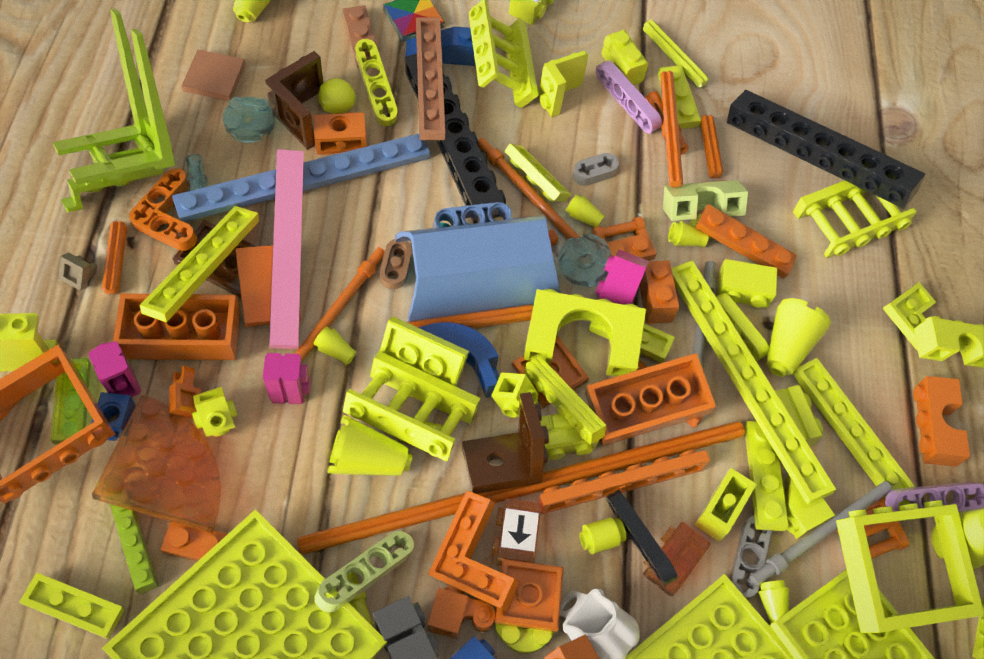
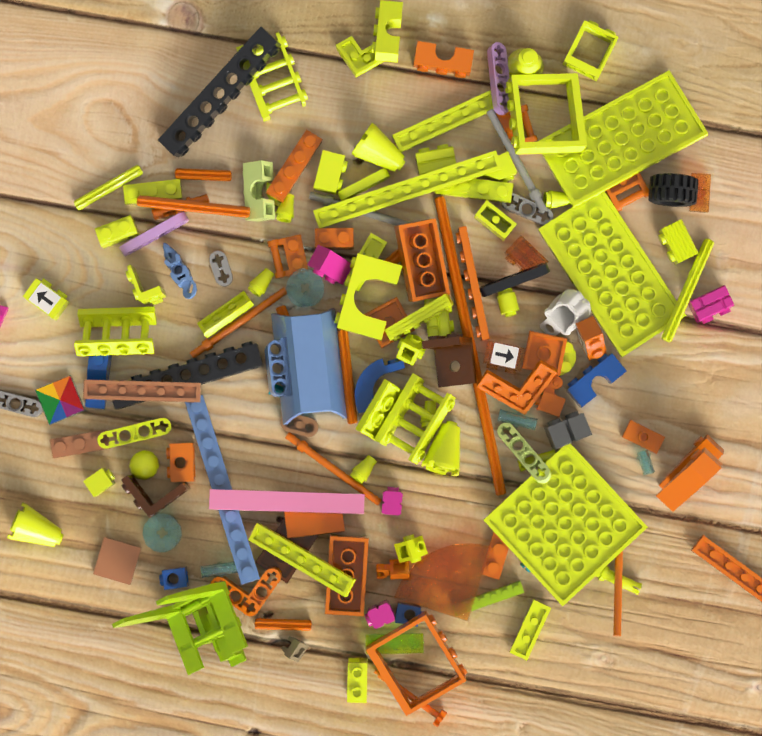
camera: 80 degrees left, 25 degrees up
none -> neon yellow brick [83,468,116,497]
none -> blue brick [159,566,189,590]
none -> medium blue animal [163,243,197,299]
none -> clear light blue pin [498,409,538,431]

